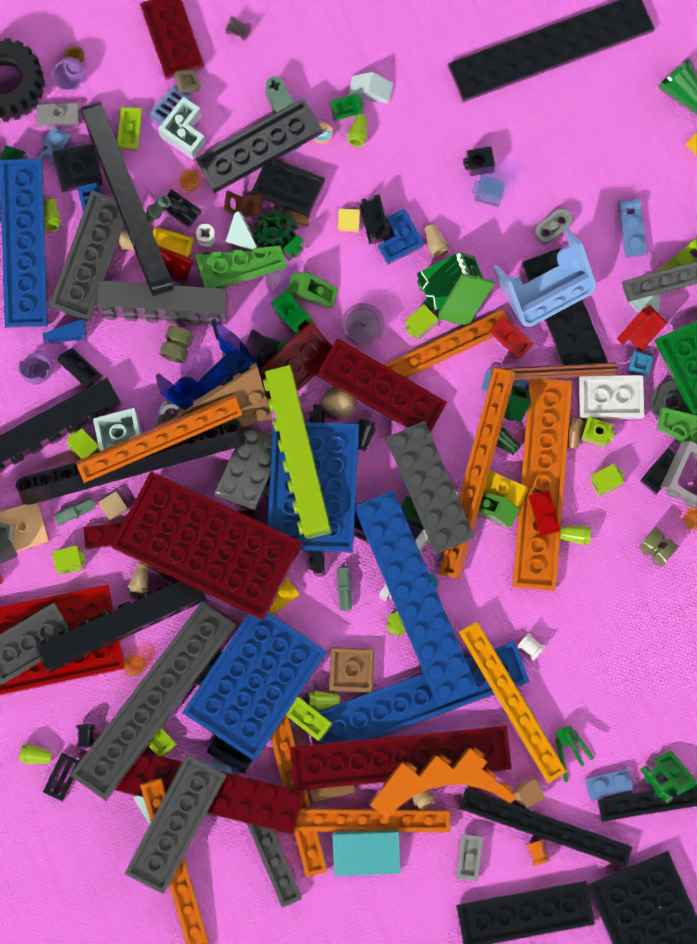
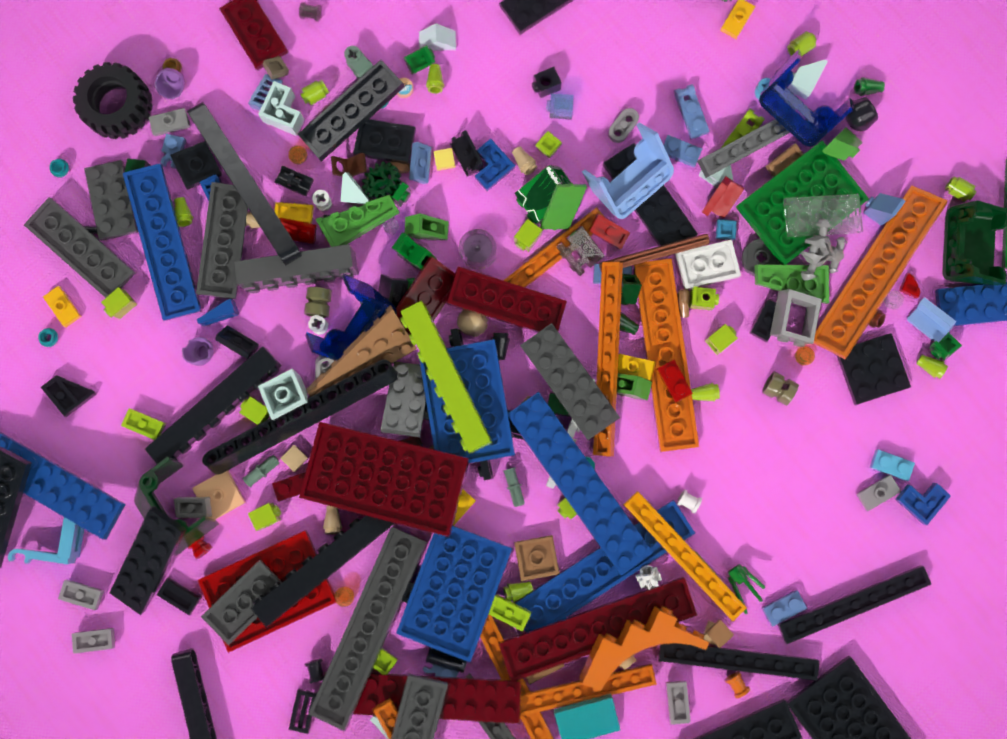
camera: 10 degrees left, 5 degrees up
lime cone [19,743,52,764] -> none
orange tile [75,394,243,483] -> none
lime plate [117,107,142,151] -> none
sand green axle [145,195,171,224] -> none
green plate [640,750,697,803] -> none
none -> lime brick [300,79,329,105]
none -> white bush [308,315,329,335]
none -> medium blue plate [409,142,432,184]
none -> lime plate [536,131,562,159]
none -> clear smoke plate [556,226,605,276]
none -> white gear [636,565,662,590]
none -> medium blue plate [664,135,702,167]

